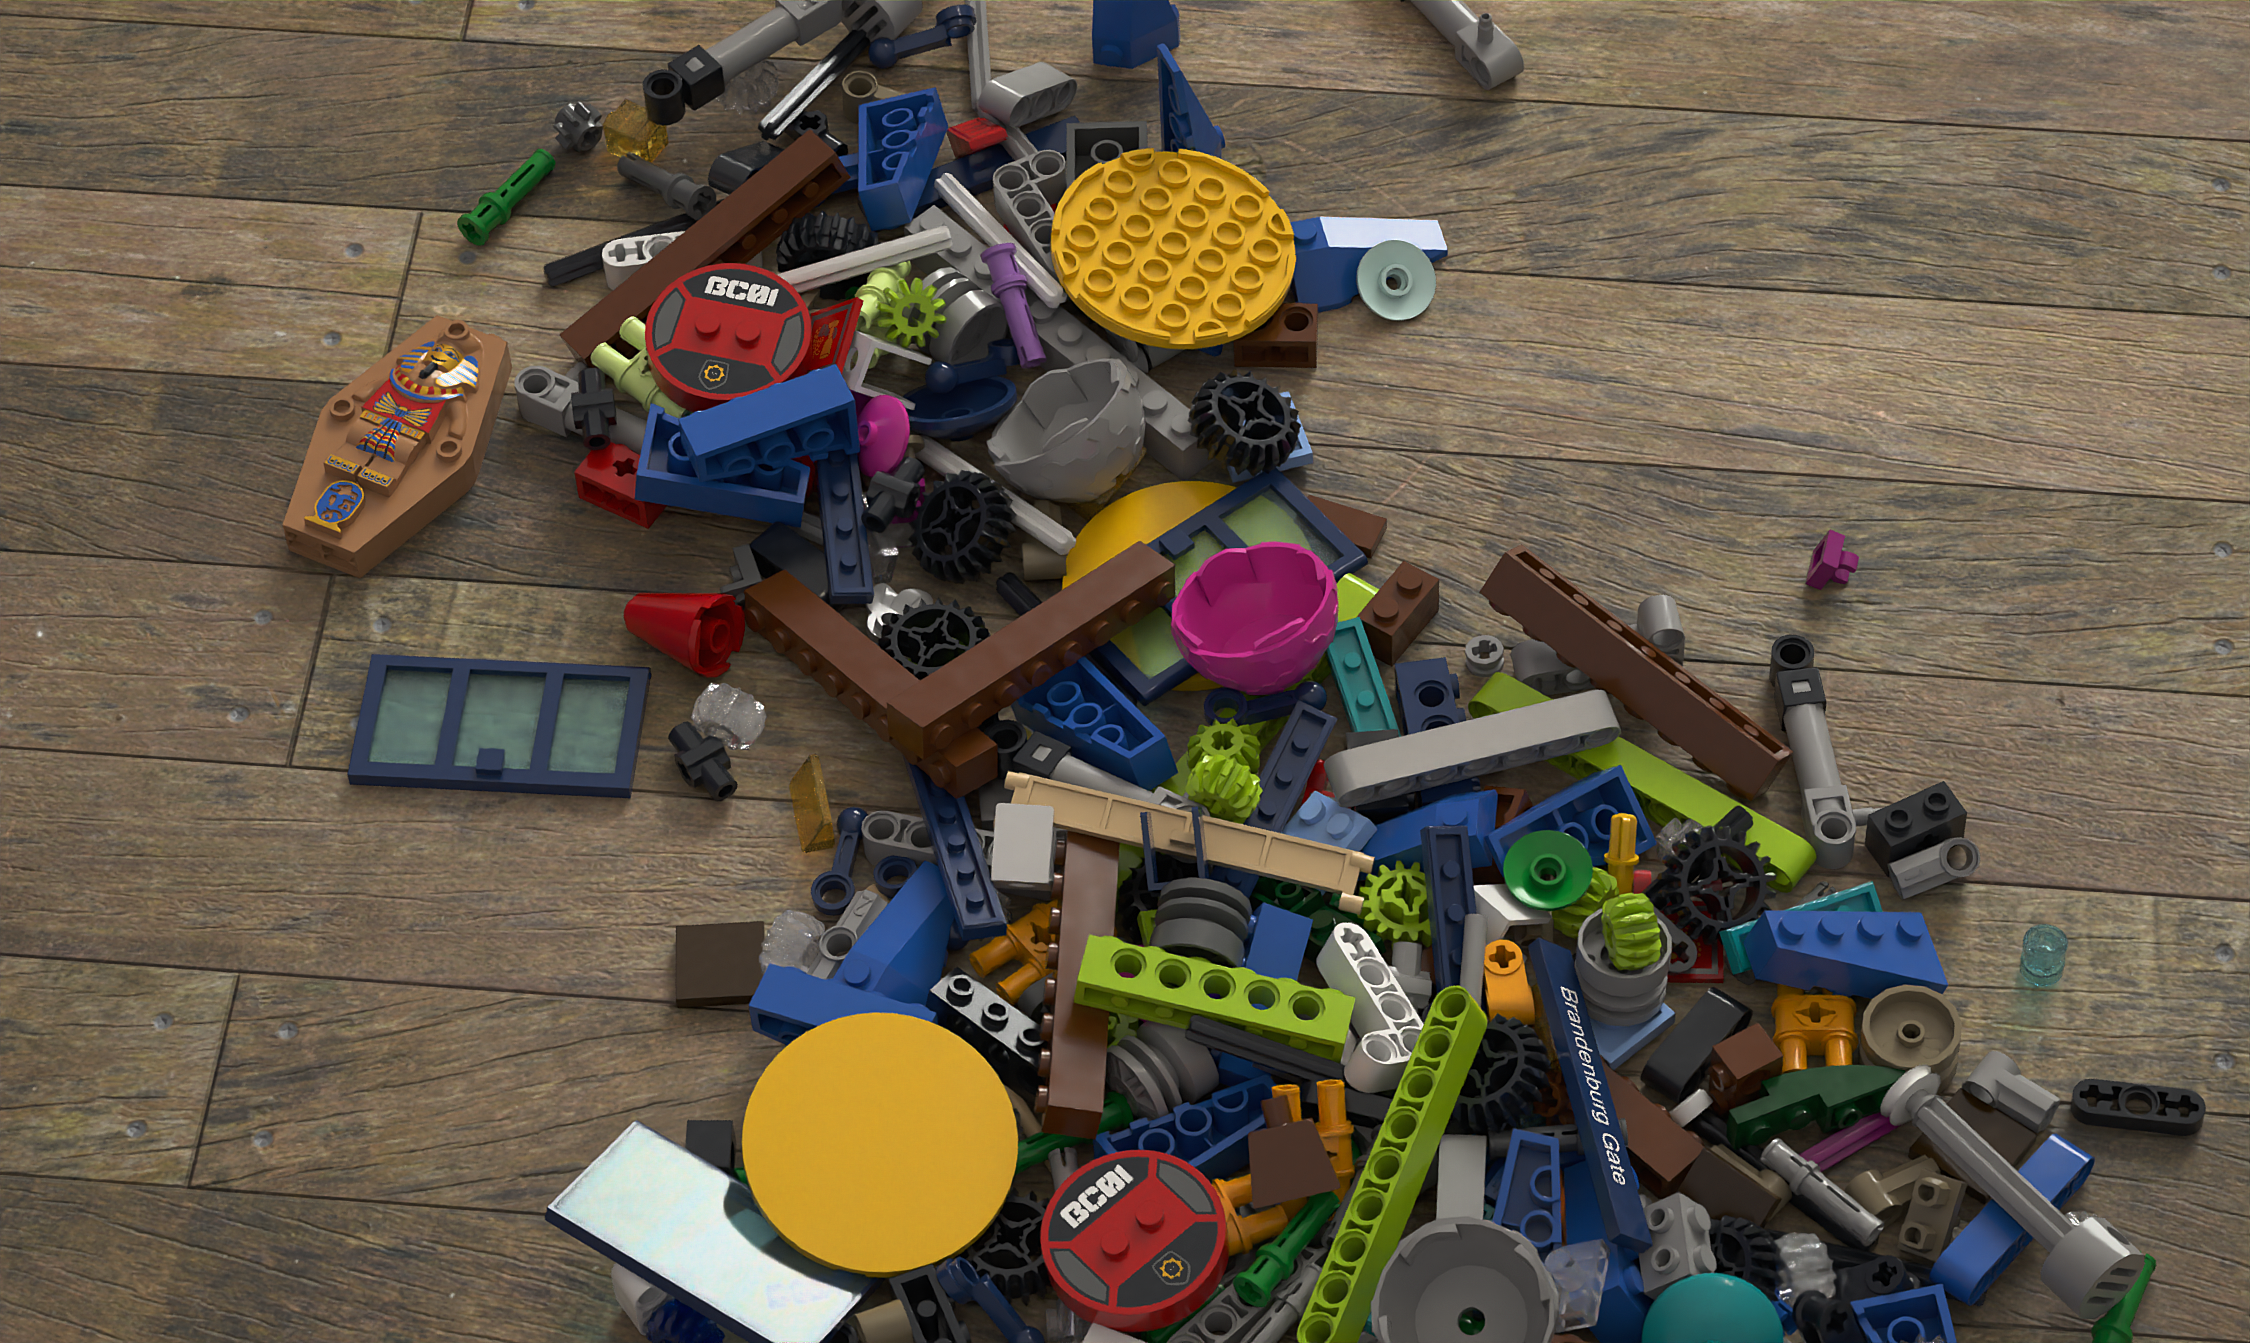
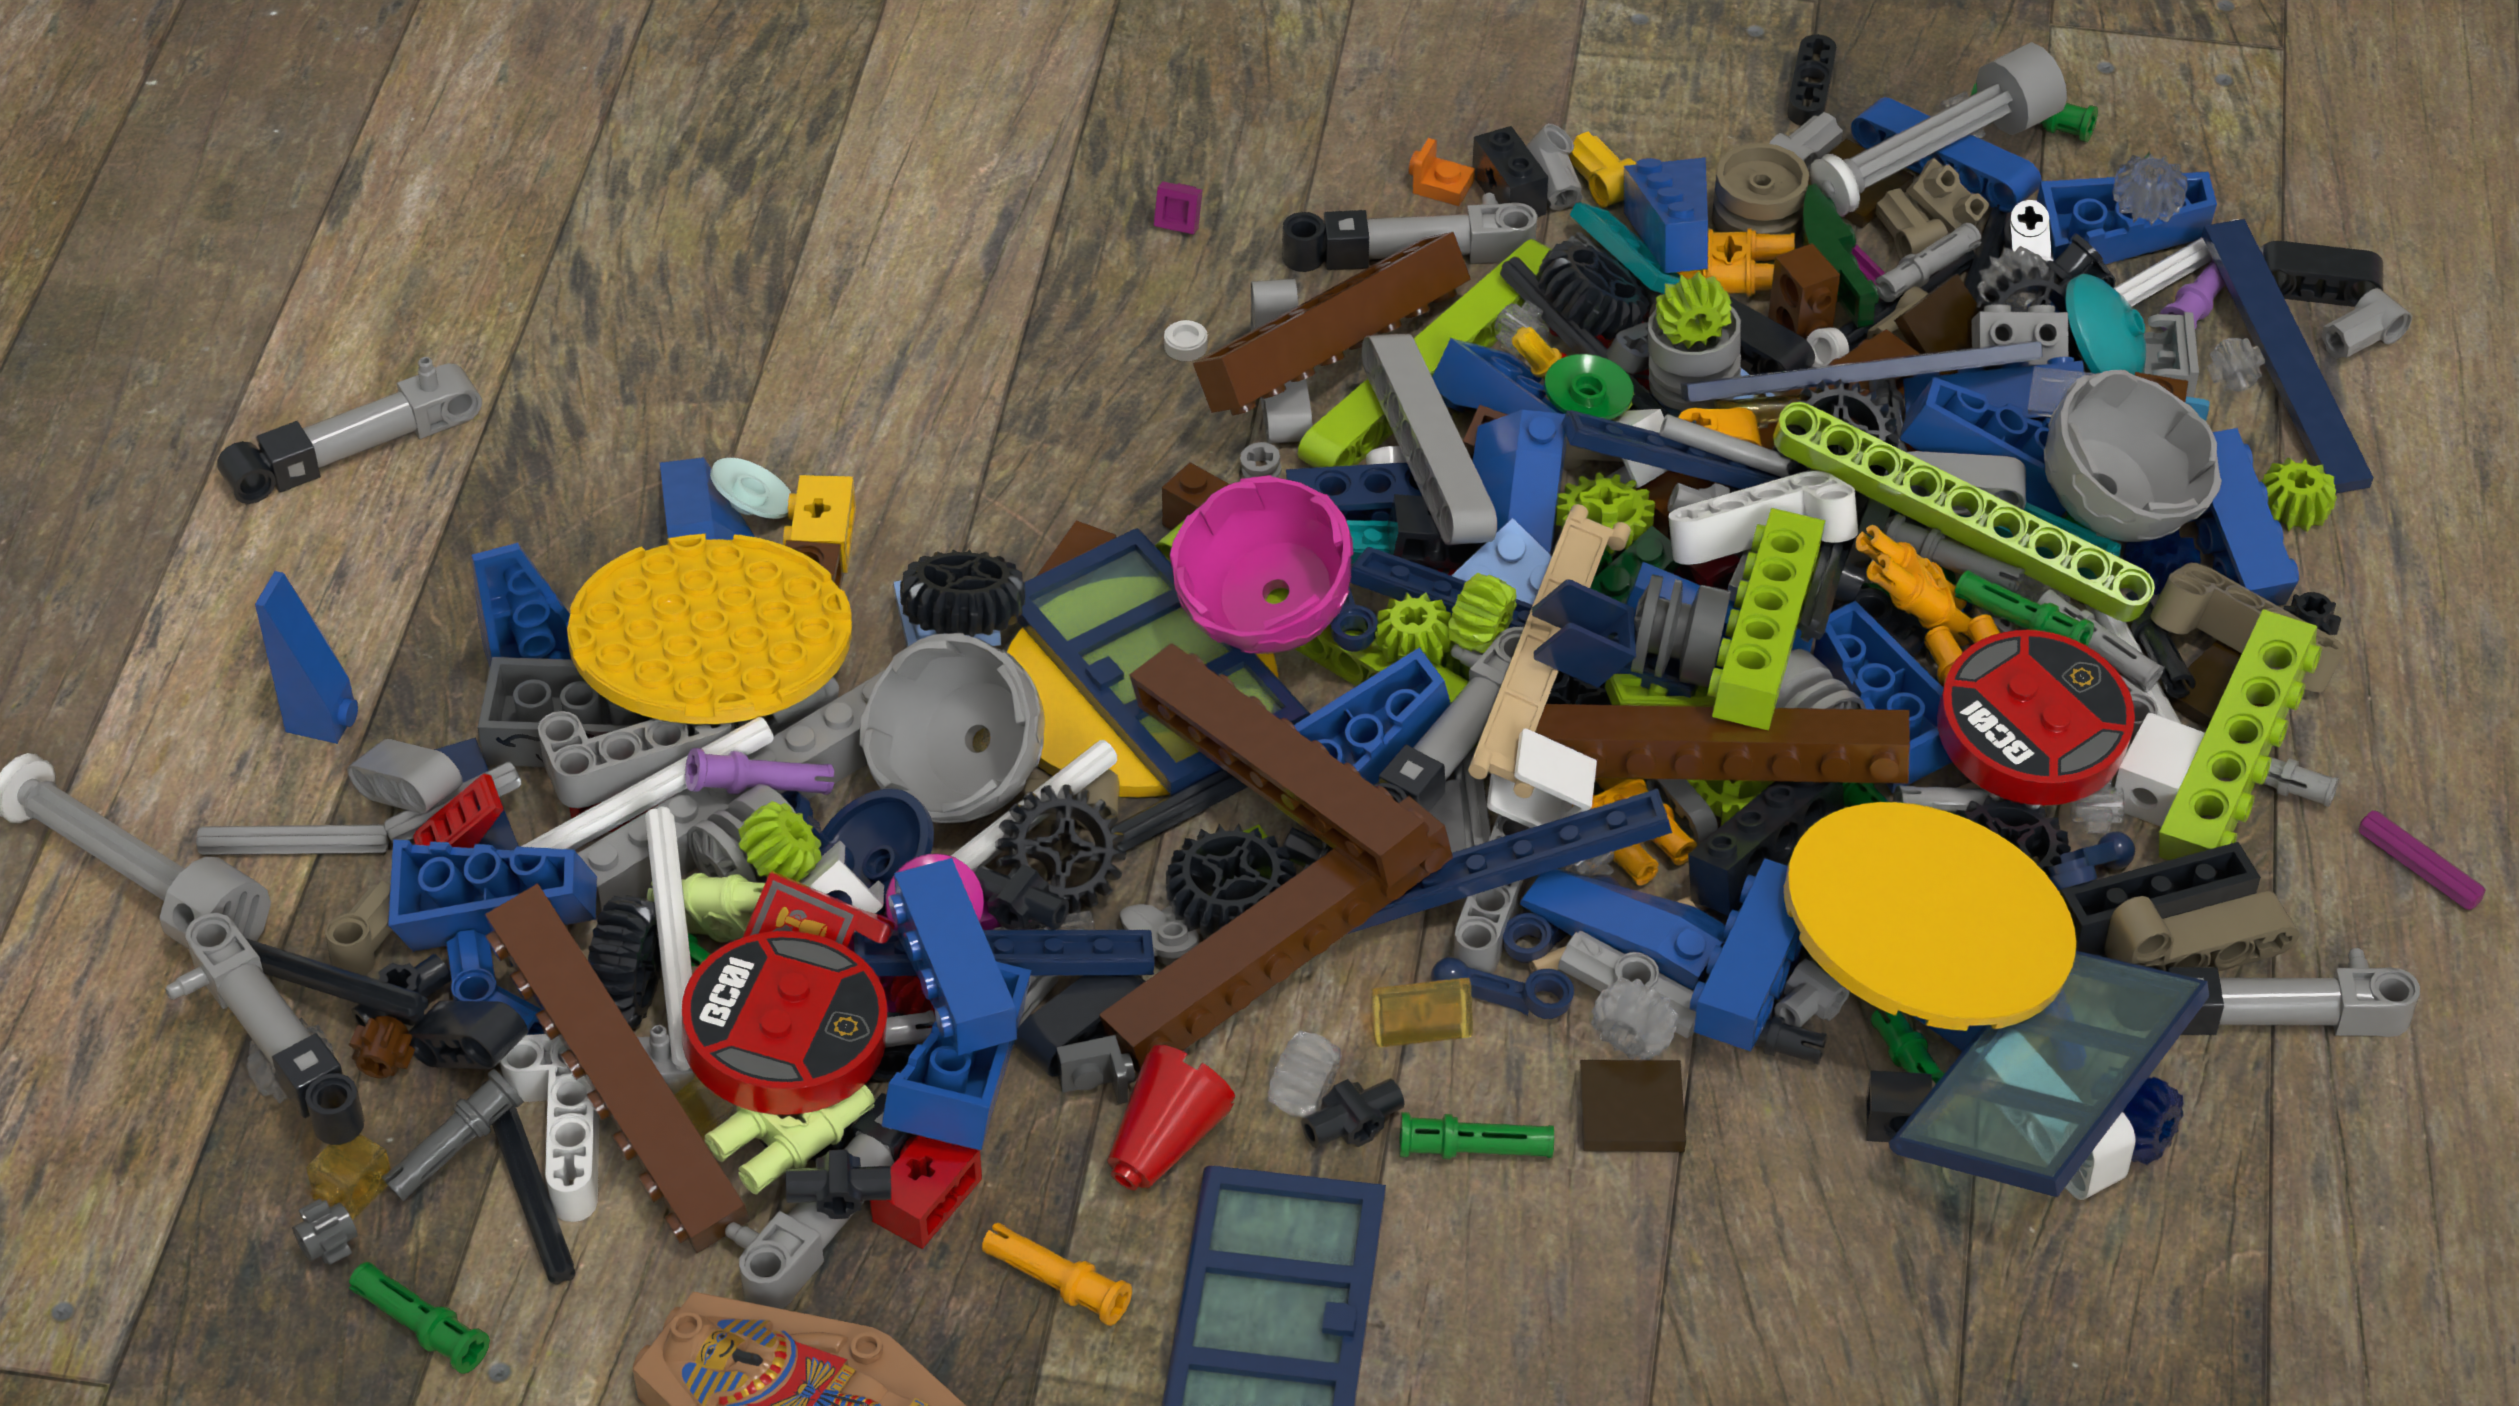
camera: 90 degrees left, 5 degrees down
dark blue piece [868,4,977,69] -> none
reddish brown torso [1248,1095,1340,1209] -> none
clear light blue wheel [2019,924,2068,986] -> none
none -> reddish brown gear [349,1016,415,1079]
none -> yellow brick [783,475,856,573]
none -> light orange pin [982,1222,1132,1326]
none -> white tile [1164,320,1208,361]
none -> green pin [1399,1112,1554,1160]
none -> orange bracket [1408,138,1475,206]
none -> yellow piece [1568,131,1636,208]

